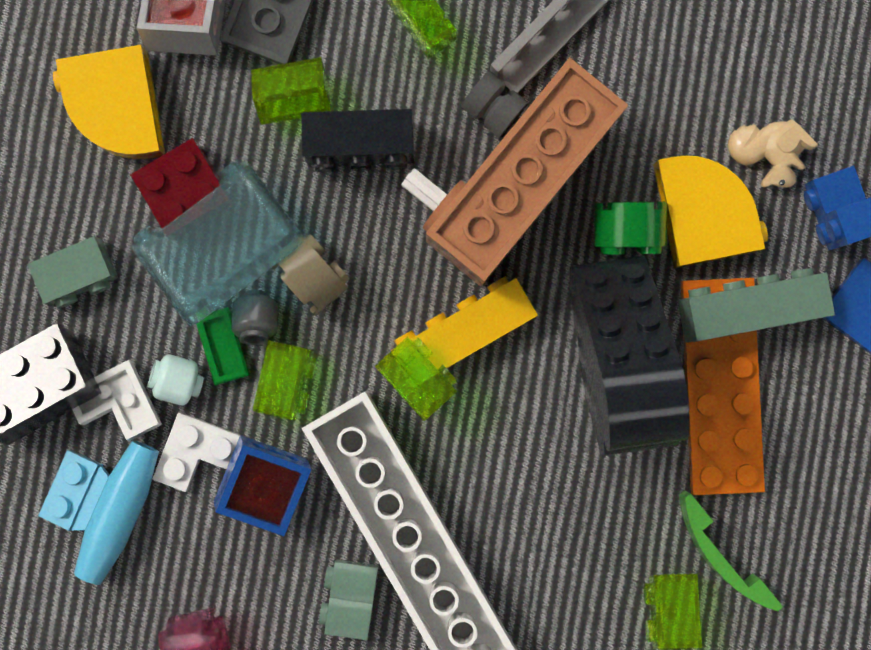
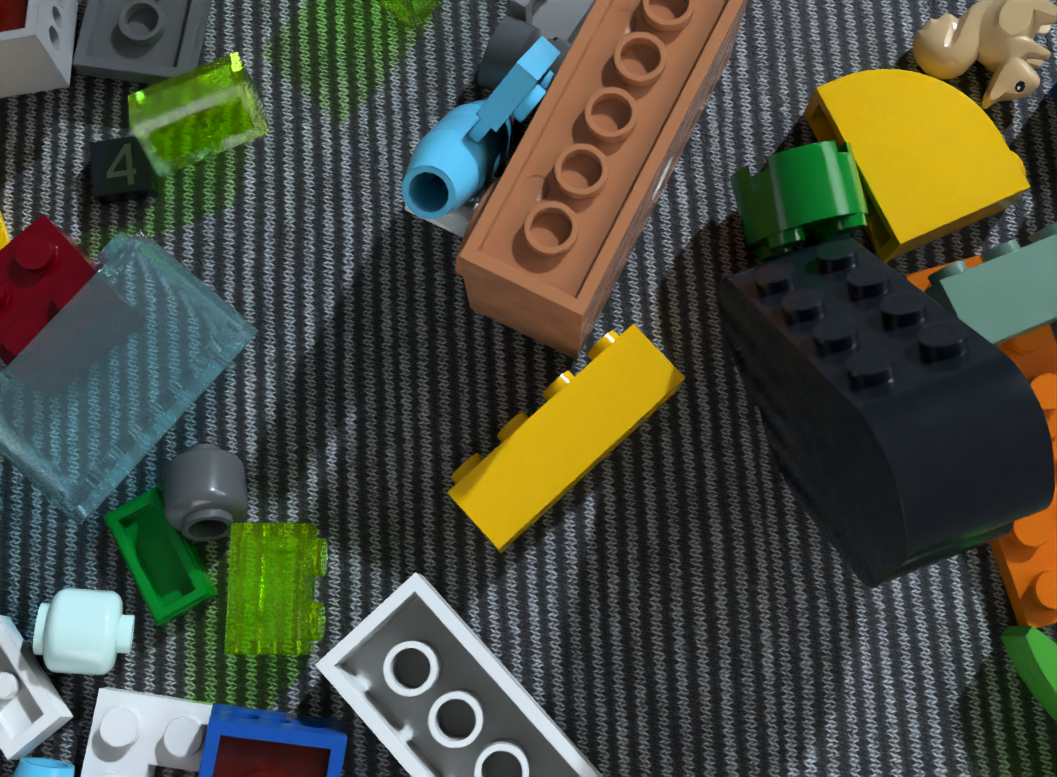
camera: 10 degrees left, 10 degrees down
dark tan brick [268,234,350,316] -> none
black brick [301,109,415,172] -> none
clear neon green brick [375,336,457,421] -> none
none -> black tile [89,134,159,204]
none -> medium azure plate [402,36,561,219]

